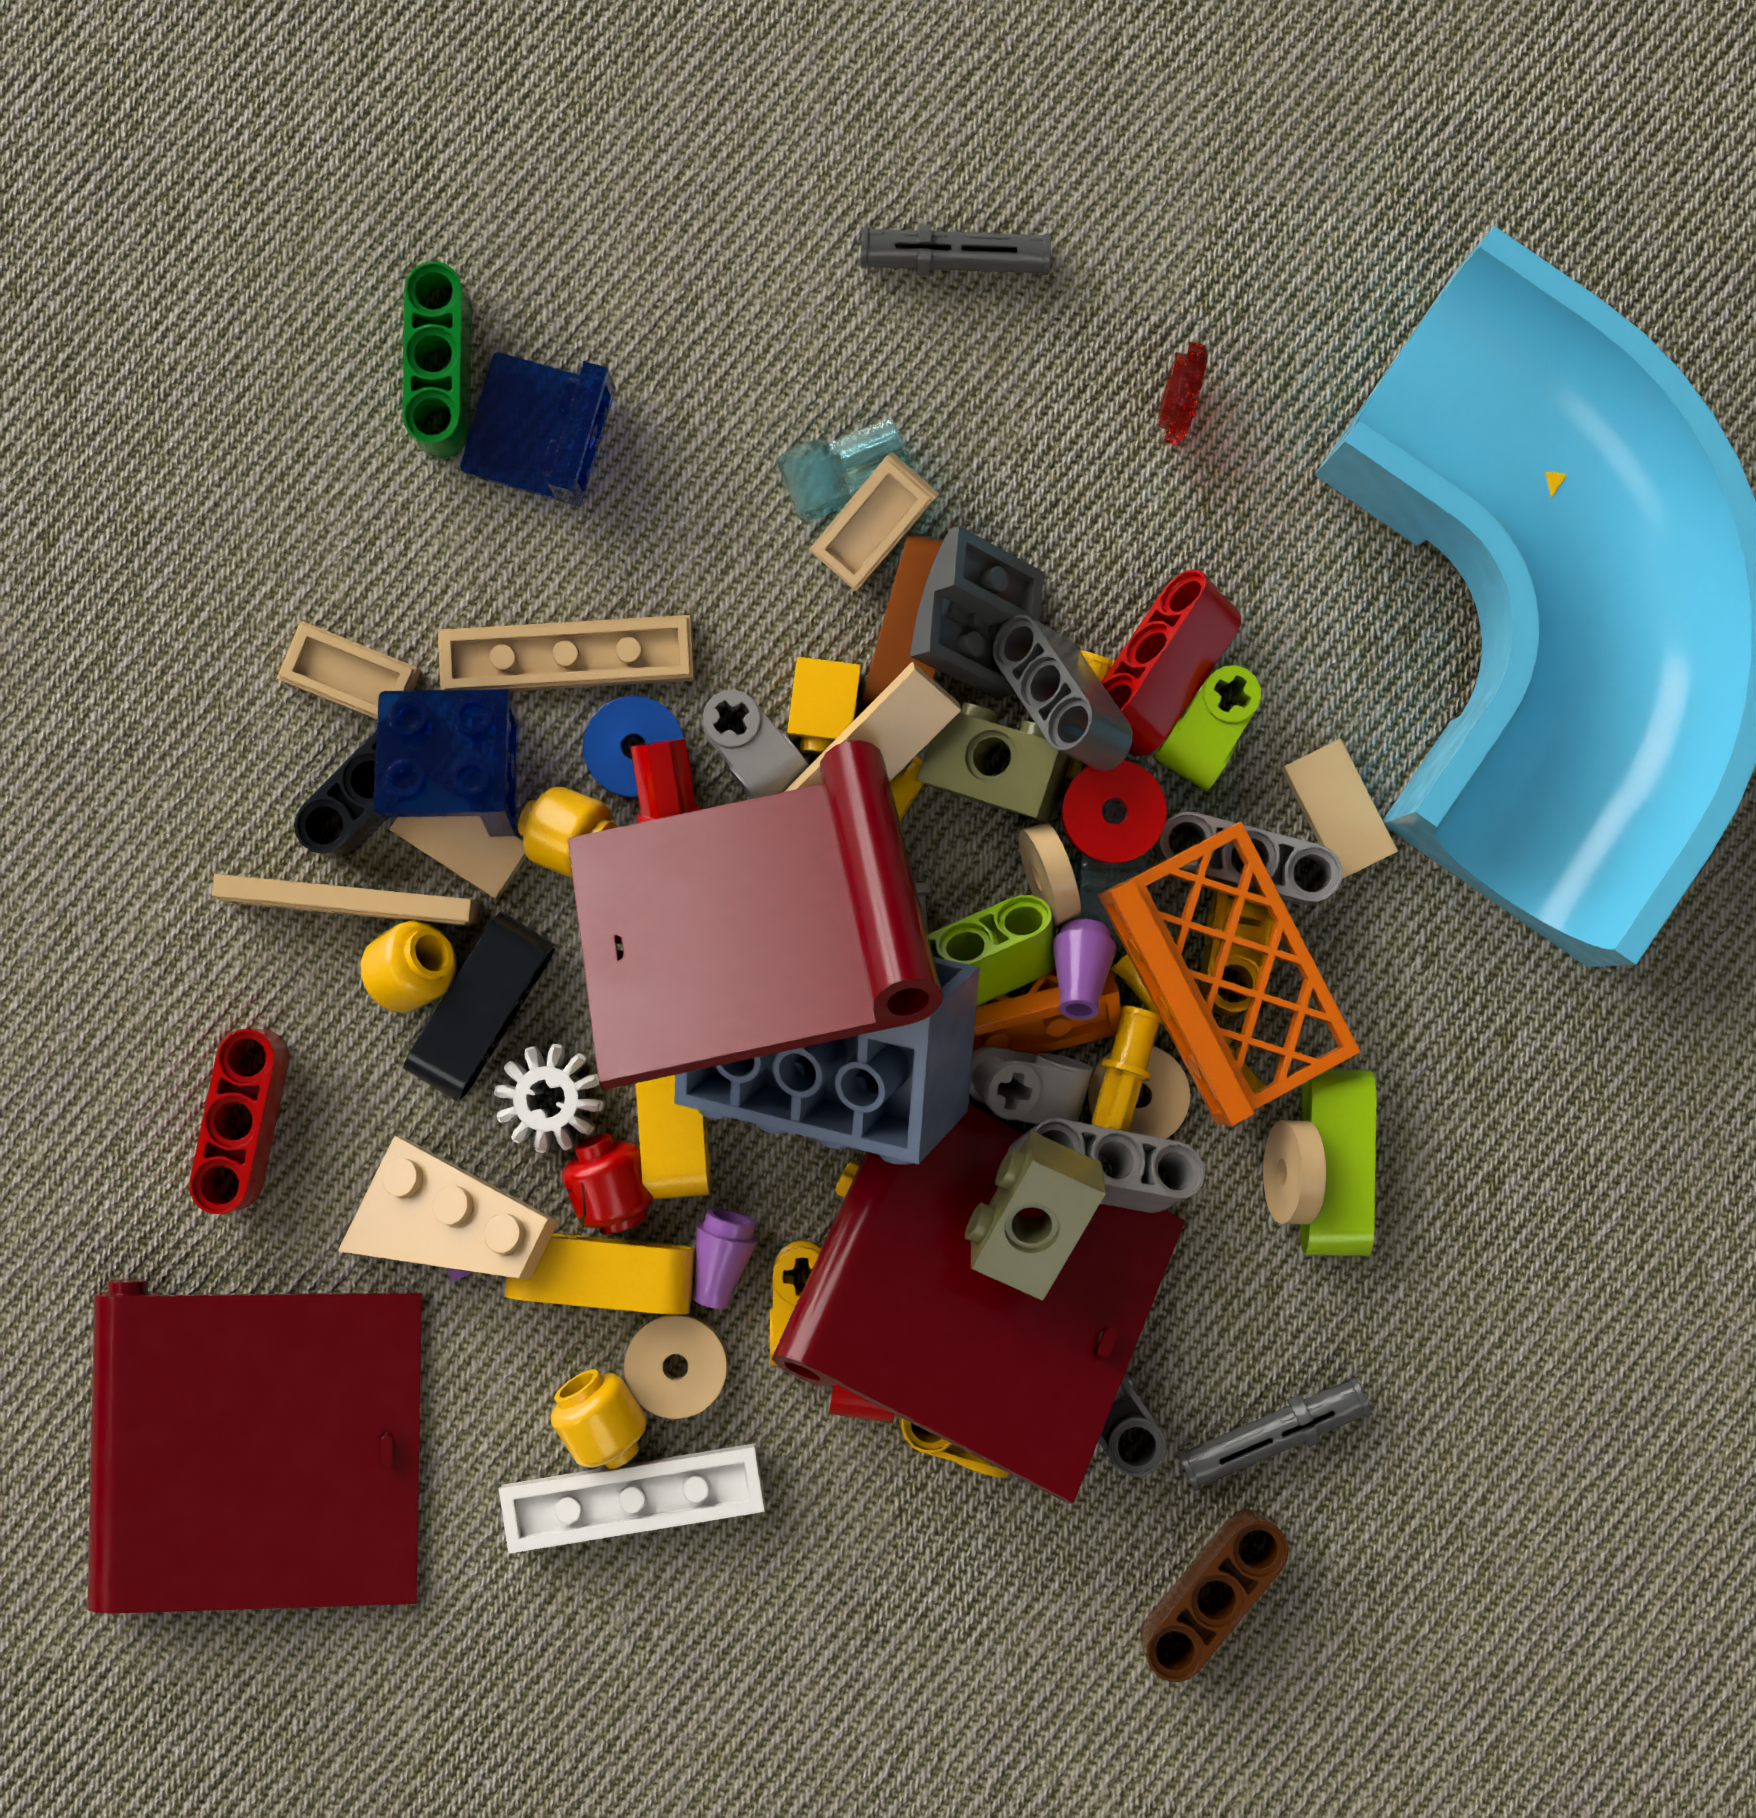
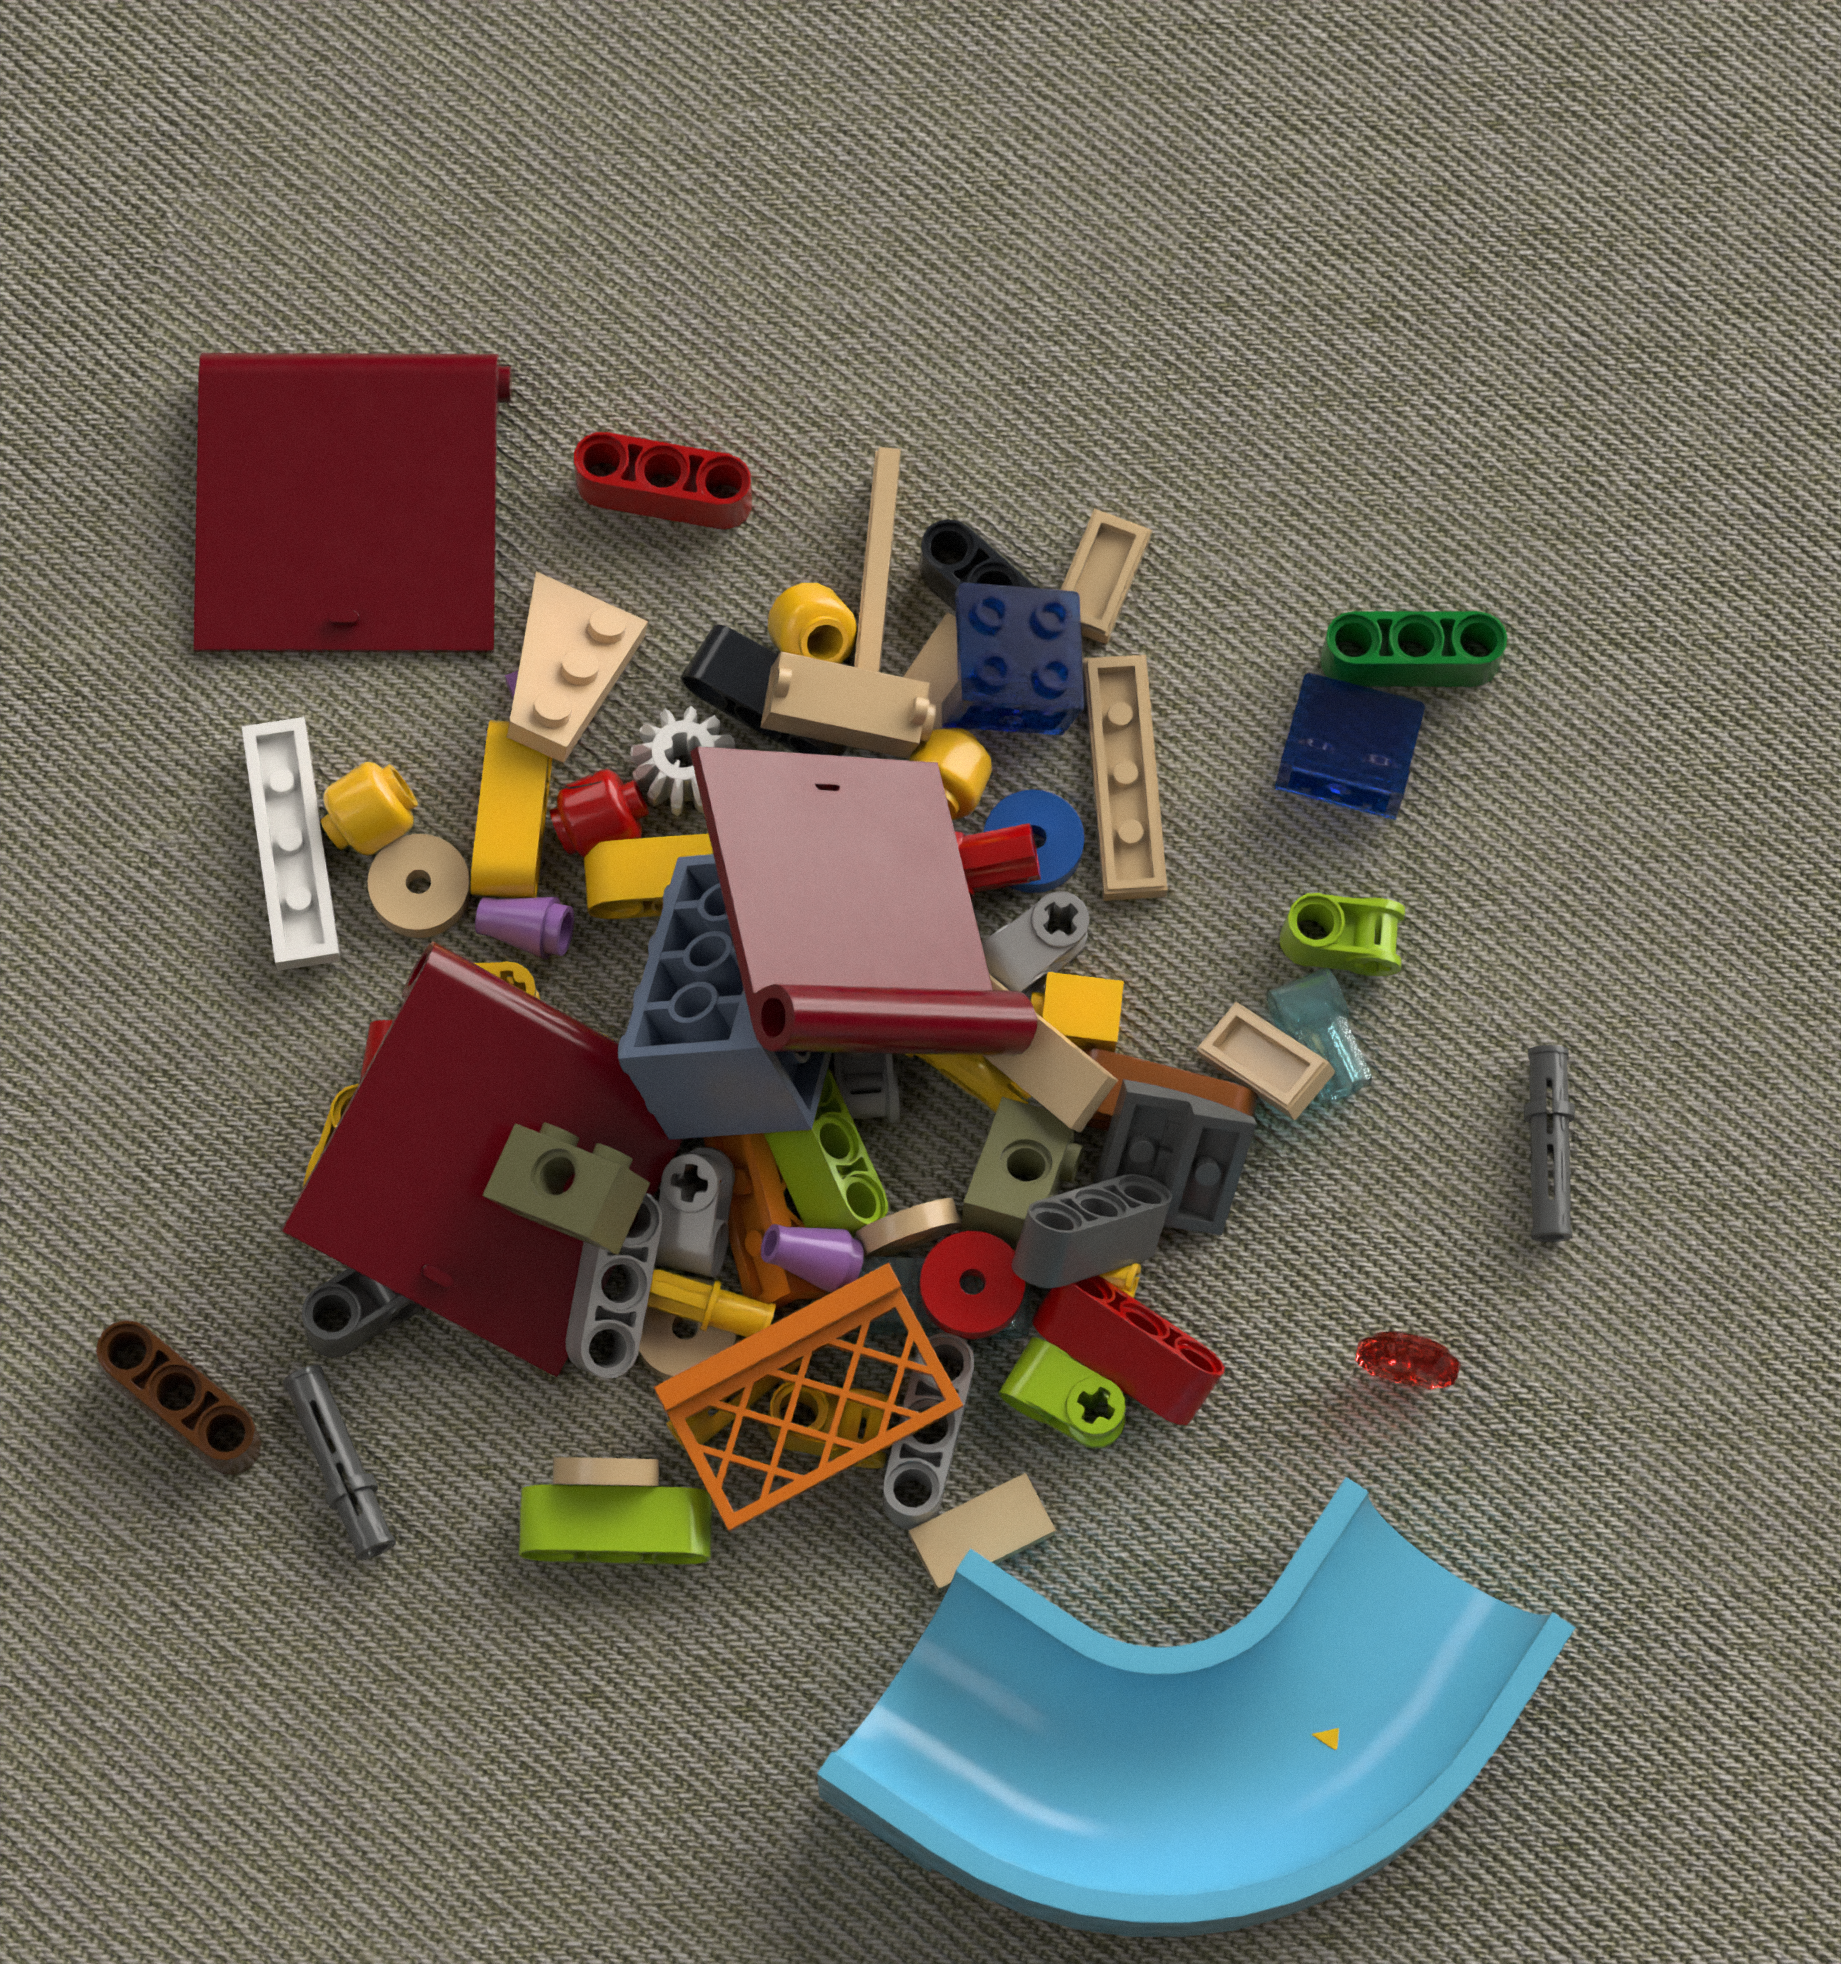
camera: 85 degrees right, 15 degrees down
none -> tan brick [760,651,936,758]
none -> lime piece [1279,893,1405,976]

